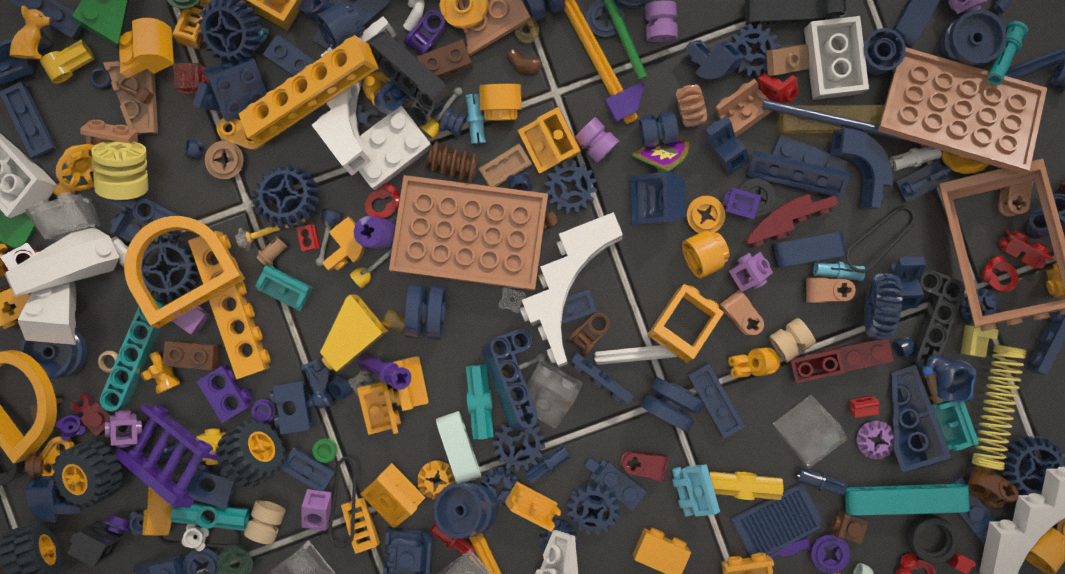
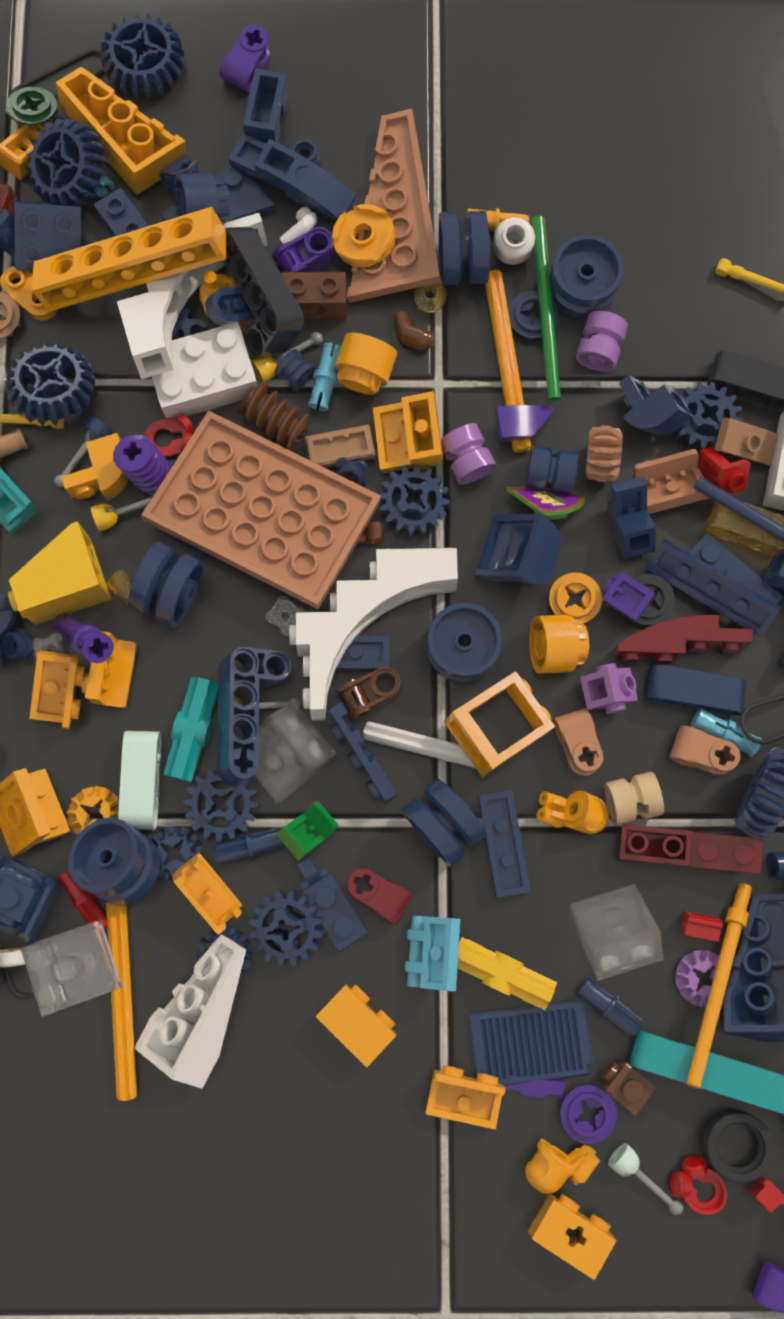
camera: 15 degrees right, 10 degrees down
red piece [296,225,320,252] -> none
none -> green bracket [276,801,339,861]
none -> dark blue wheel [426,602,503,684]
none -> light orange bar [686,883,752,1089]

